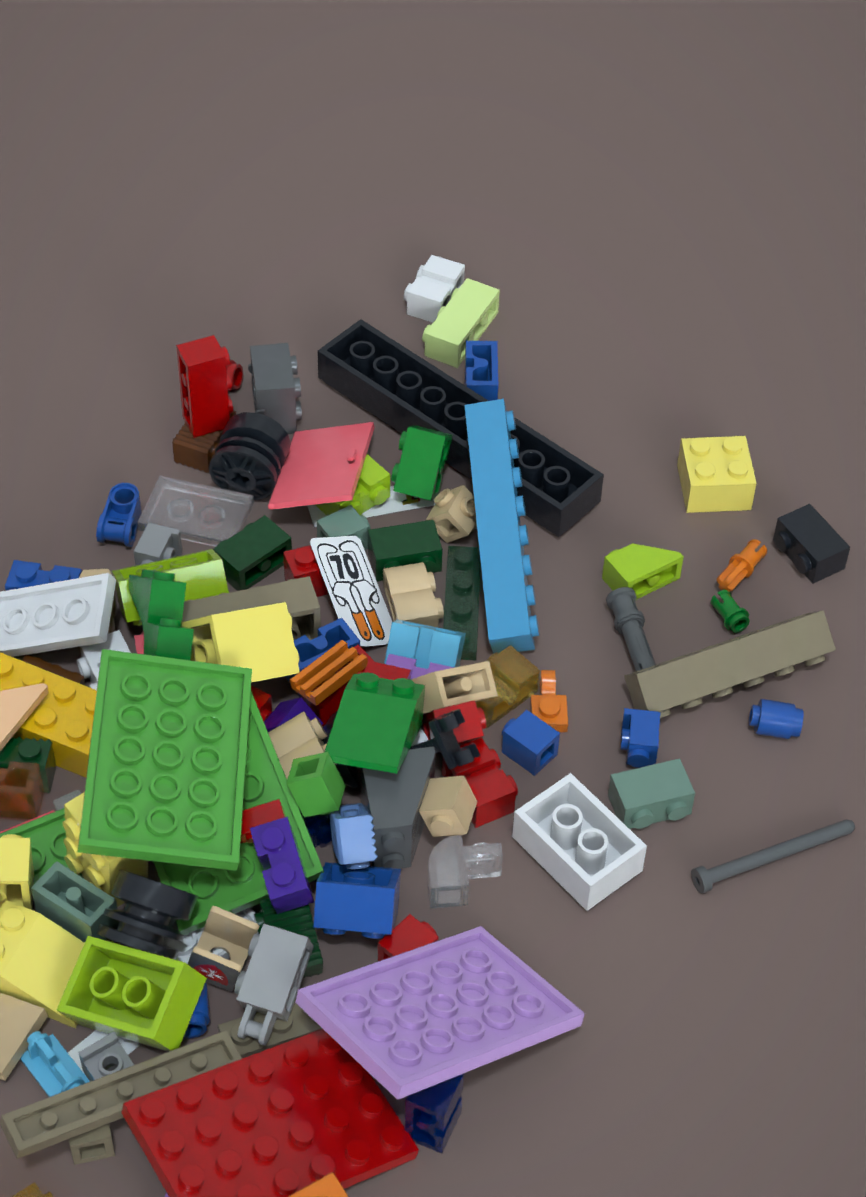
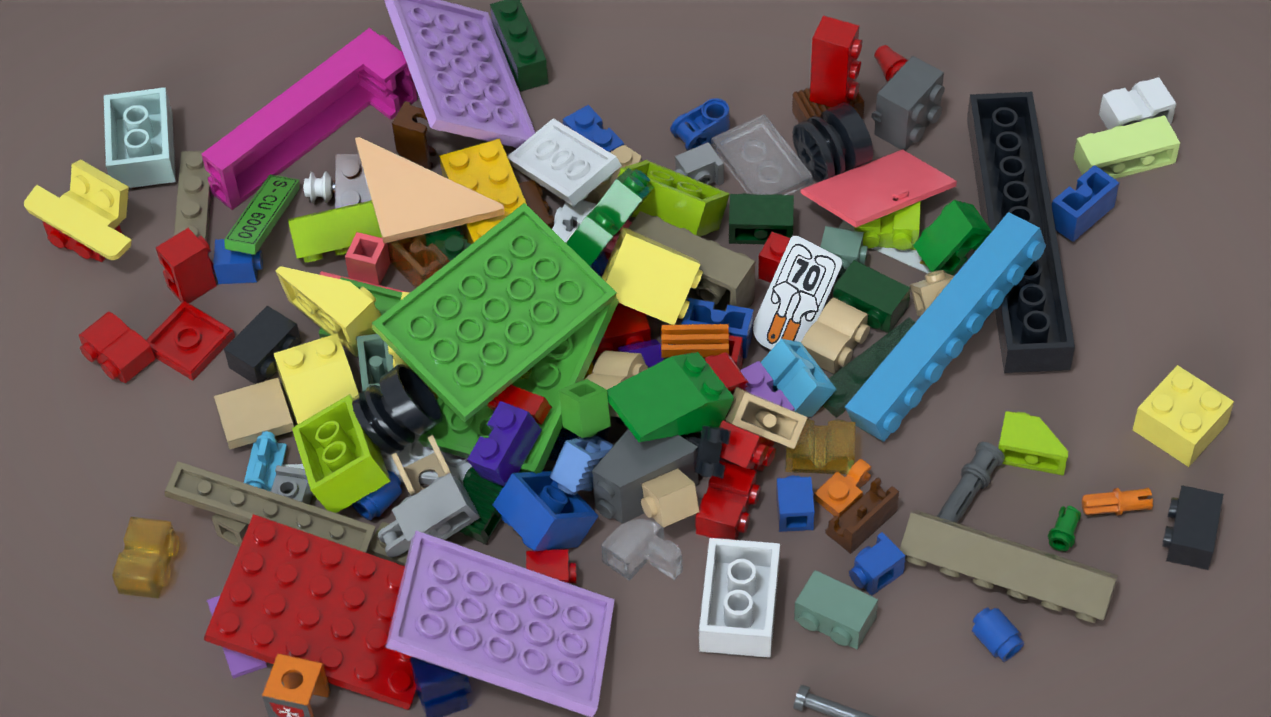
camera: 50 degrees right, 5 degrees up
none -> reddish brown hinge [825,478,899,554]

